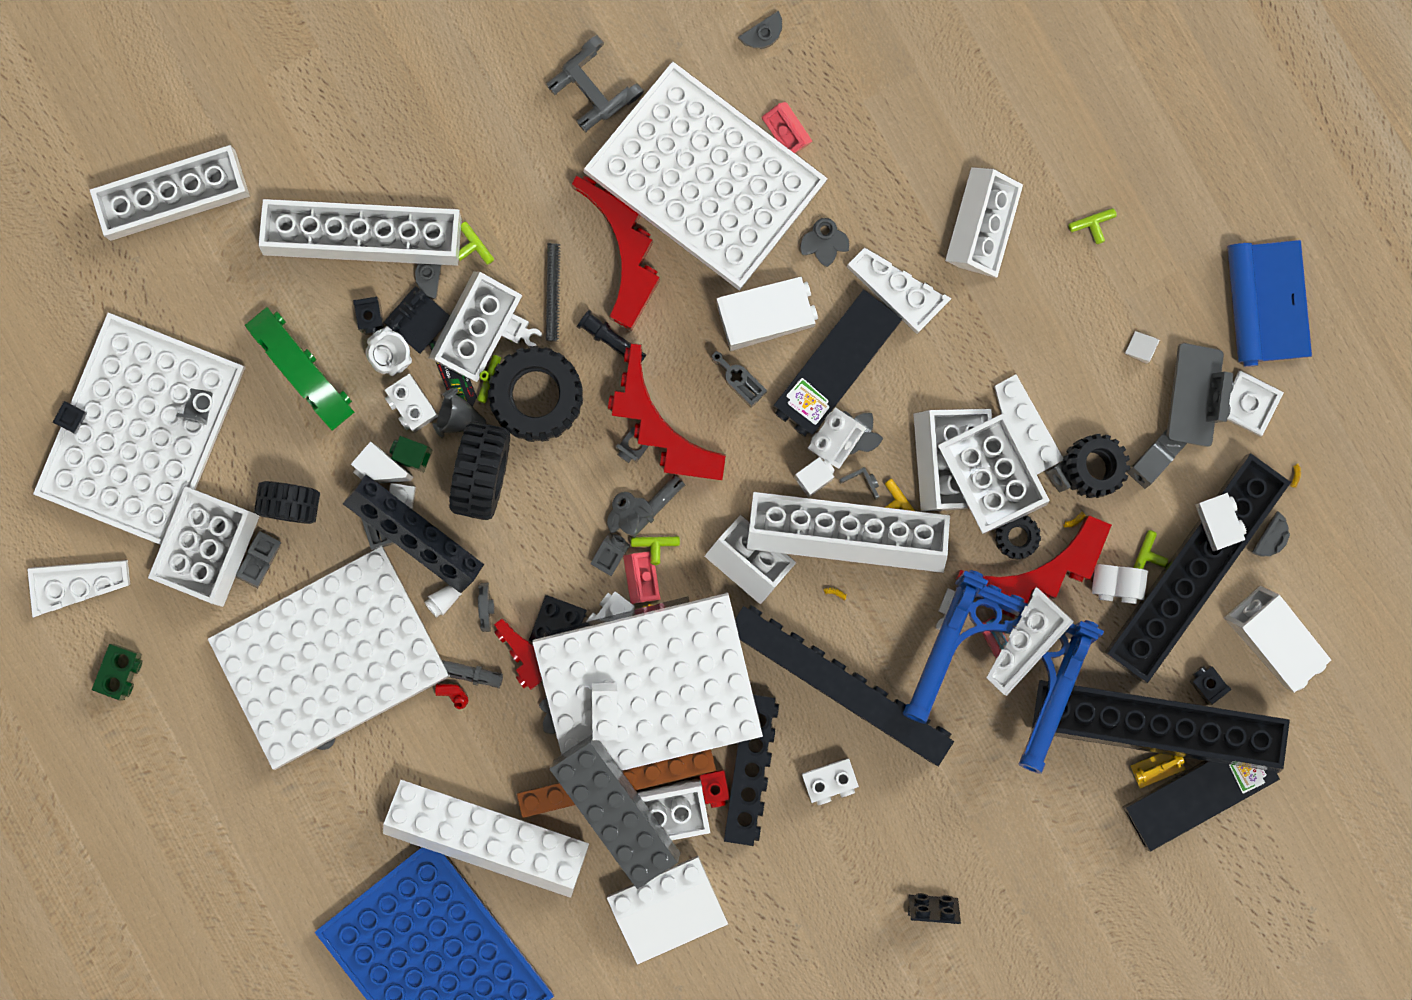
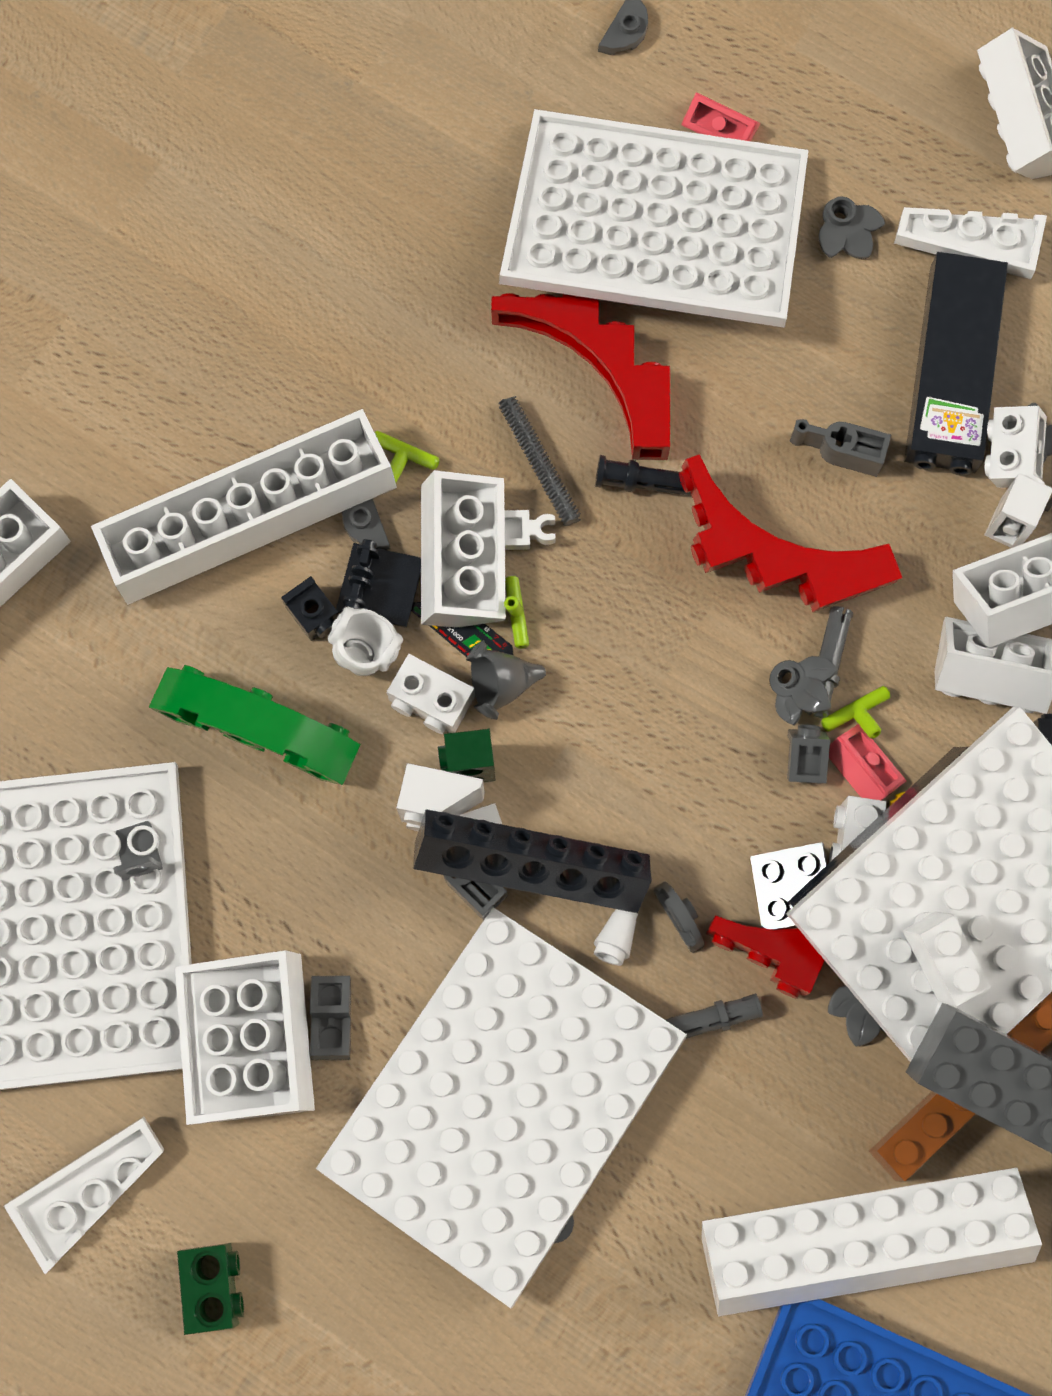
camera: 30 degrees left, 10 degrees down
black tyre [254,481,320,524] -> none
red arm [435,684,469,709] -> none
black tyre [449,422,510,520] -> none
black tyre [488,346,583,442] -> none
dark grey connector [545,35,644,133] -> none
dark grey bracket [616,427,649,463] -> none
white slope [716,277,818,351] -> none

